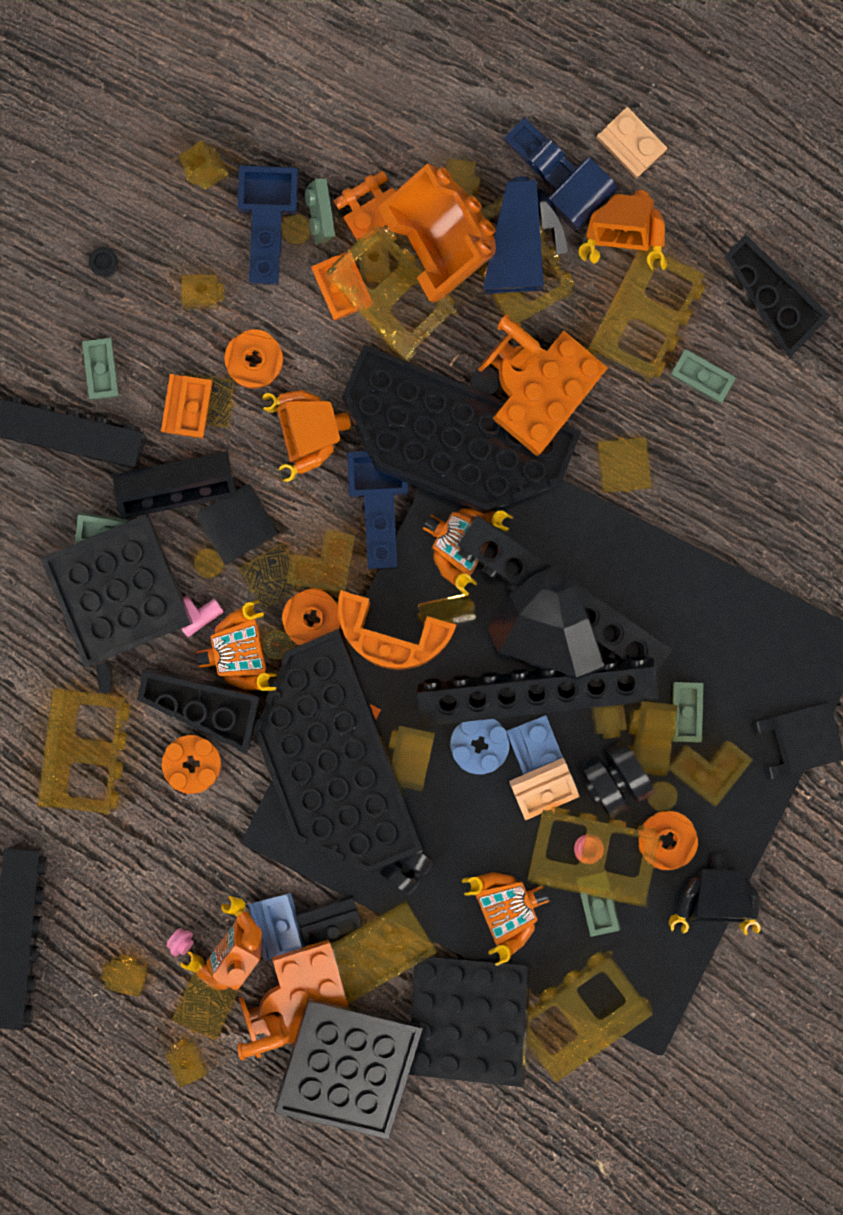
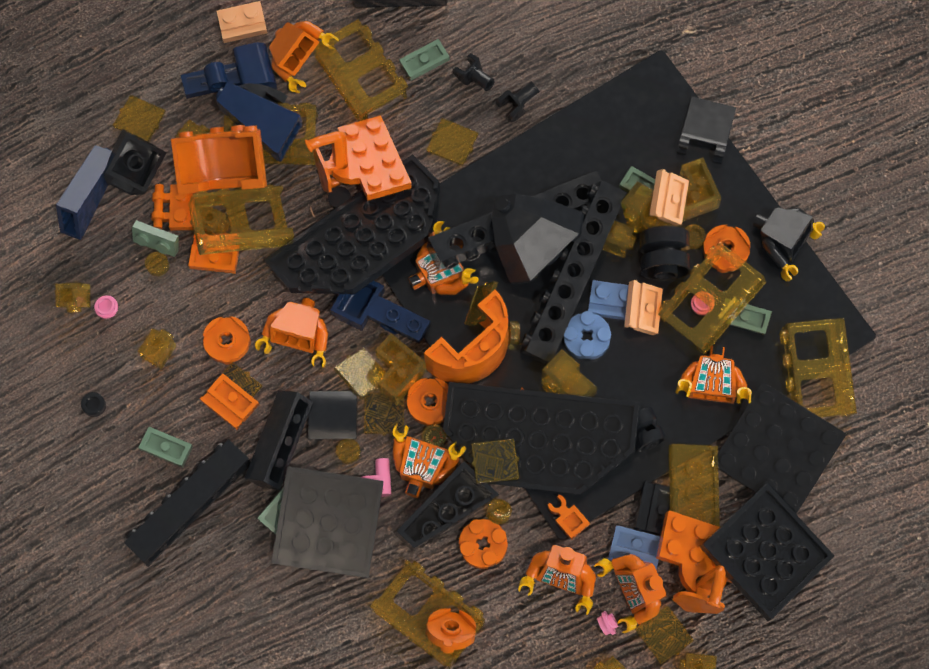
camera: 55 degrees left, 15 degrees down
black tile [96,663,115,694] -> none
dark blue plate [237,166,299,285] -> none
none -> slope [56,145,112,240]
none -> bright pink plate [94,296,118,319]
none -> black slope [104,129,167,195]
none -> clear yellow piece [113,95,166,142]
none -> clear yellow piece [334,348,390,399]
none -> orange plate [426,608,476,653]
none -> black piece [452,53,495,91]
none -> clear yellow piece [471,439,519,484]
none -> clear yellow tile [486,499,512,524]
none -> black piece [495,81,540,122]
none -> clear yellow tile [508,321,520,345]
none -> orange torso [518,545,596,615]
none -> orange plate [548,495,590,540]
none -> light nougat plate [649,169,689,226]

